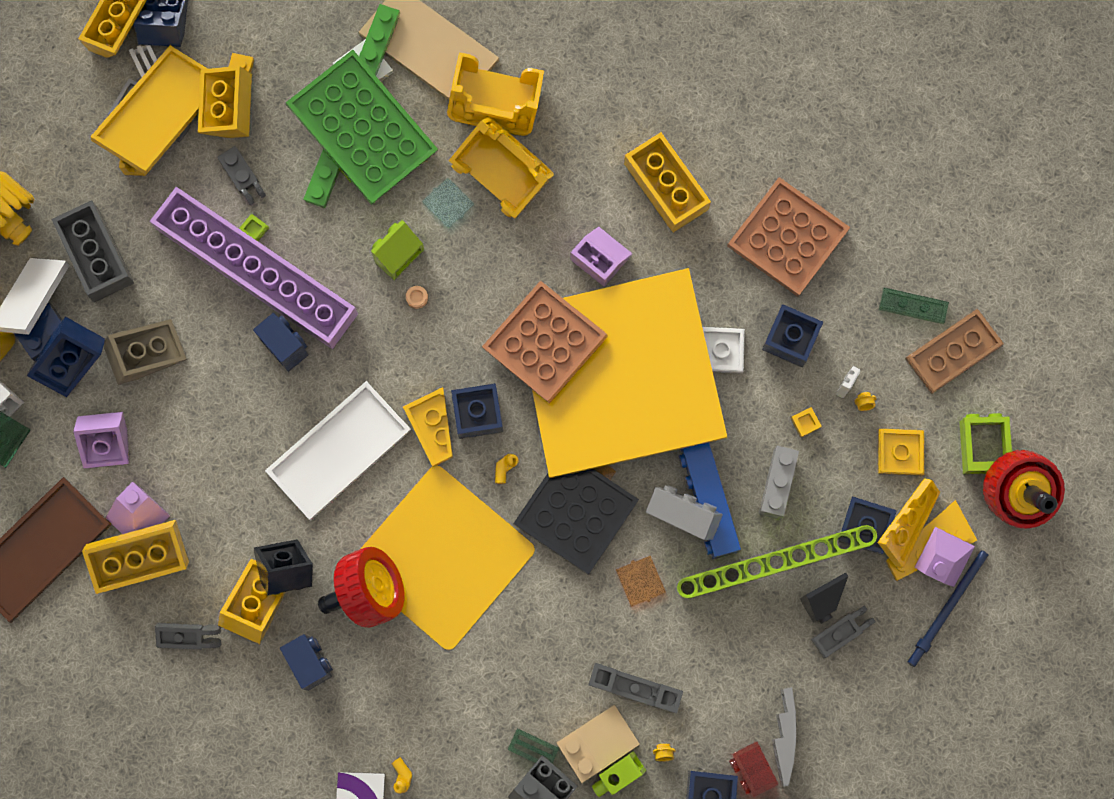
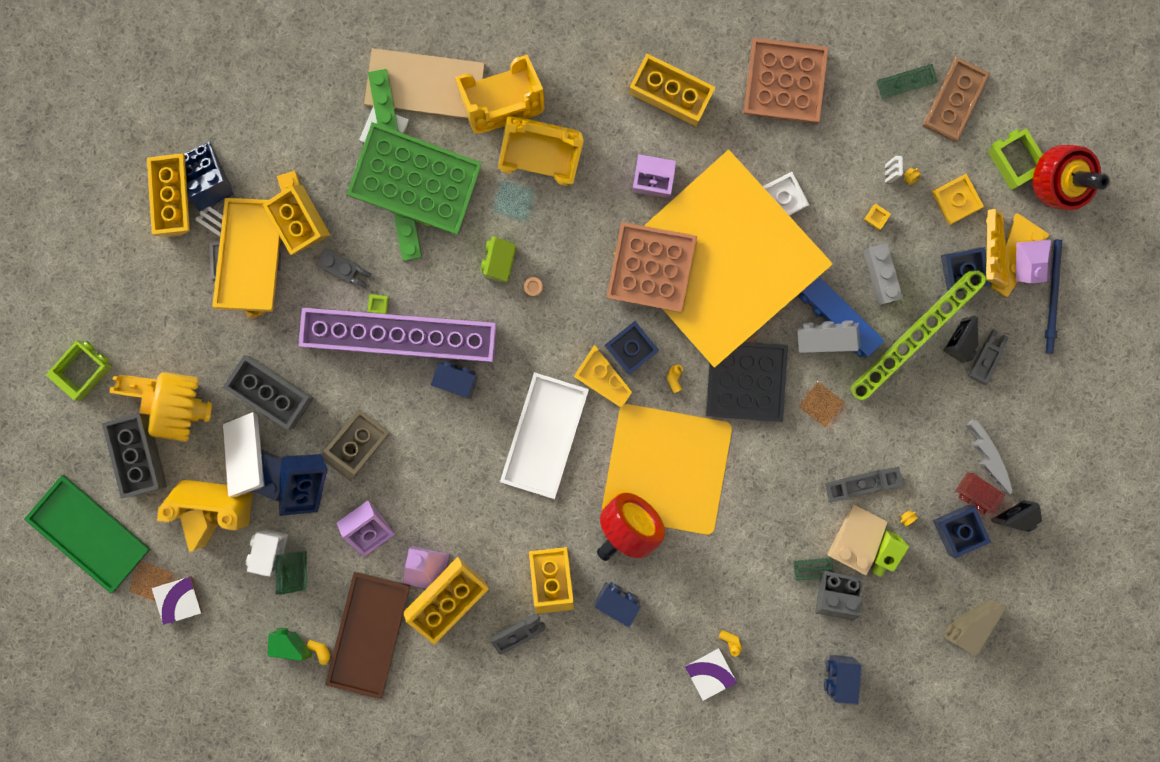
camera: 30 degrees left, 10 degrees up
black slope [254,539,313,595] -> none
dark blue brick [762,304,823,368] -> none

